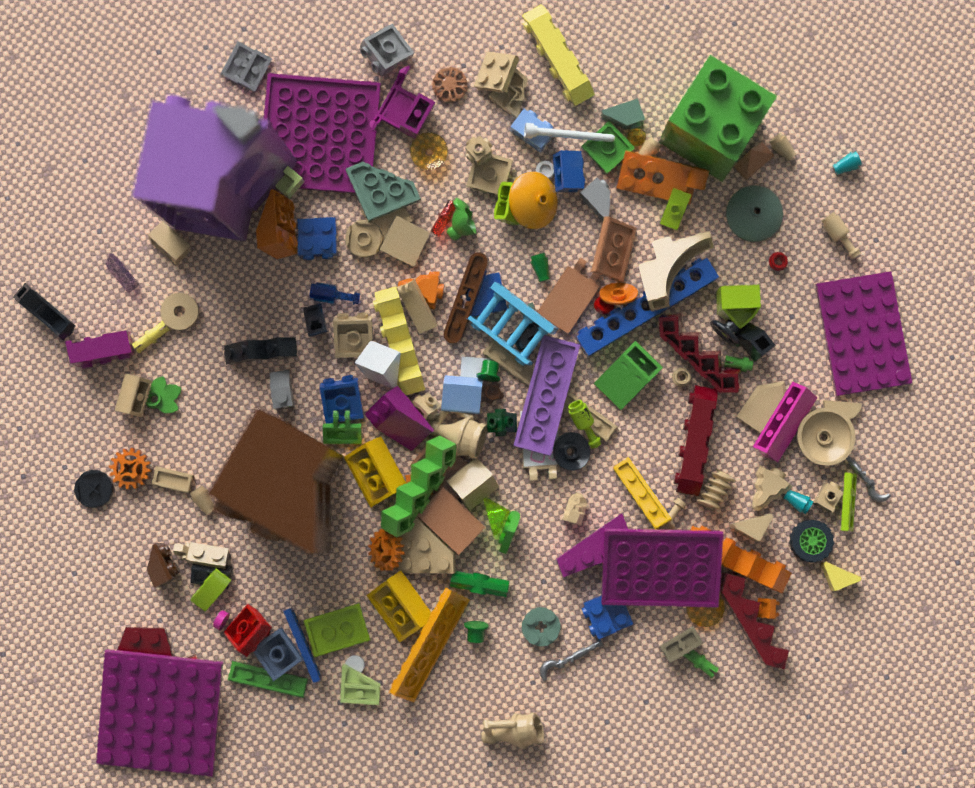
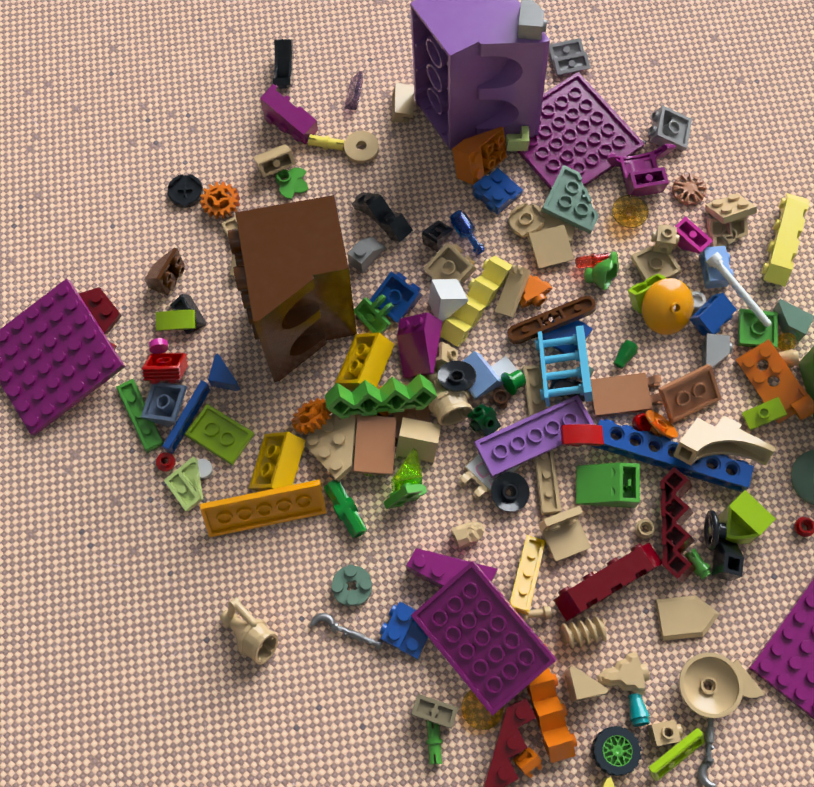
camera: 50 degrees right, 15 degrees down
tan hinge [173,542,229,569] -> none
green piece [464,621,489,643] -> none
lime piece [568,400,601,449] -> none
dark pink brick [753,382,818,463] -> none
none -> red plate [156,452,176,472]
none -> blue slope [208,353,240,391]
none -> black dish [438,361,476,392]
none -> tan bracket [538,506,591,562]
none -> red slope [560,424,604,447]
none -> dark pink slope [675,216,713,254]

